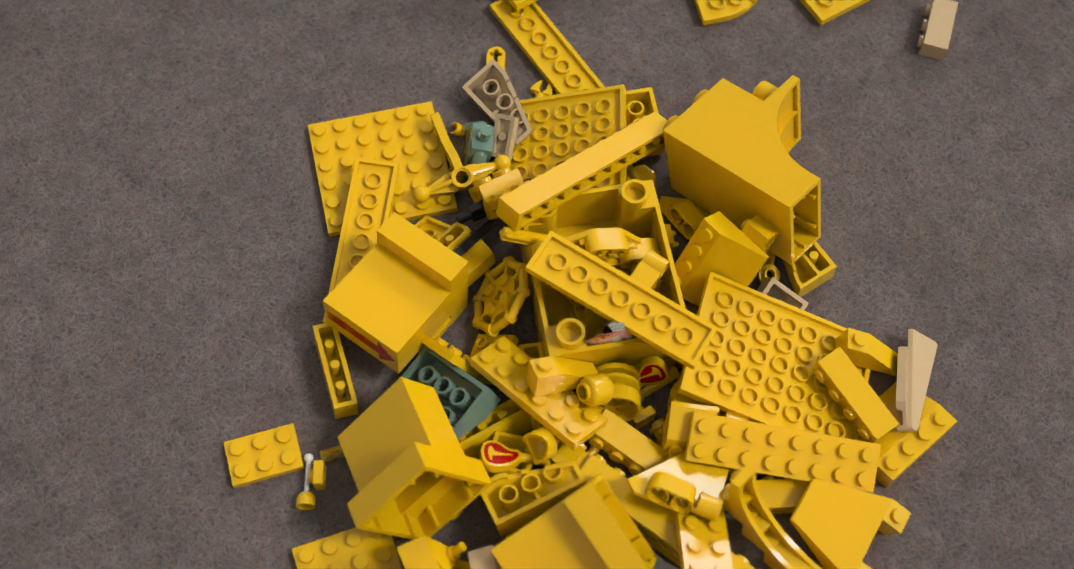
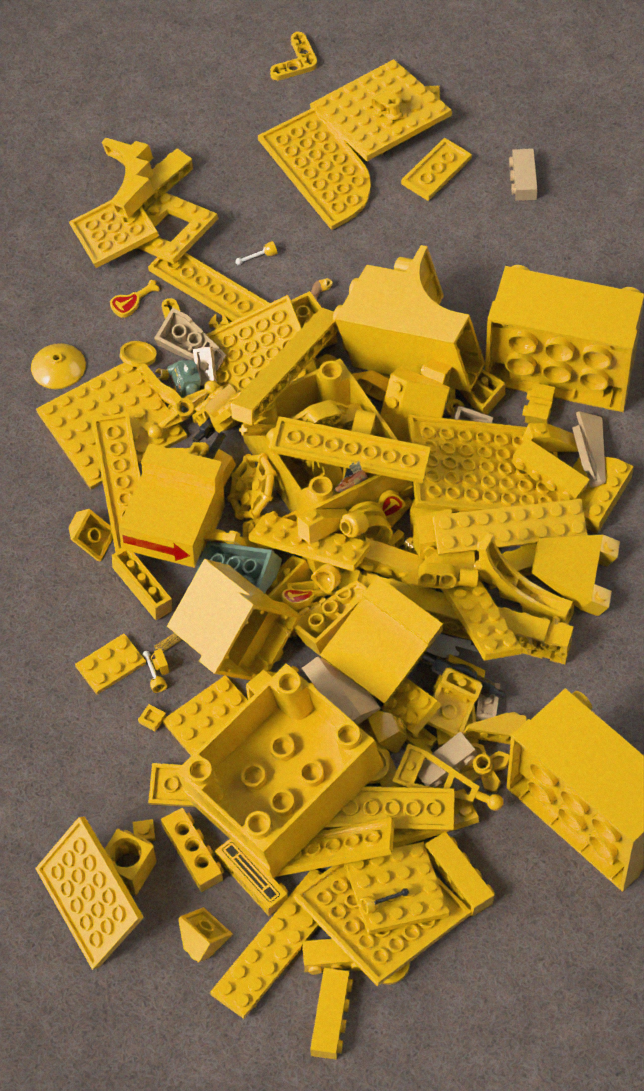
camera: 15 degrees left, 5 degrees down
none -> yellow dish [31,343,86,389]
none -> yellow slope [69,509,113,562]
none -> yellow piece [110,280,159,318]
none -> yellow piece [120,341,157,367]
none -> yellow plate [138,704,166,732]
none -> hinge [235,241,278,265]
none -> arm [311,278,333,300]
none -> yellow piece [485,265,644,412]
none -> yellow brick [522,383,555,423]

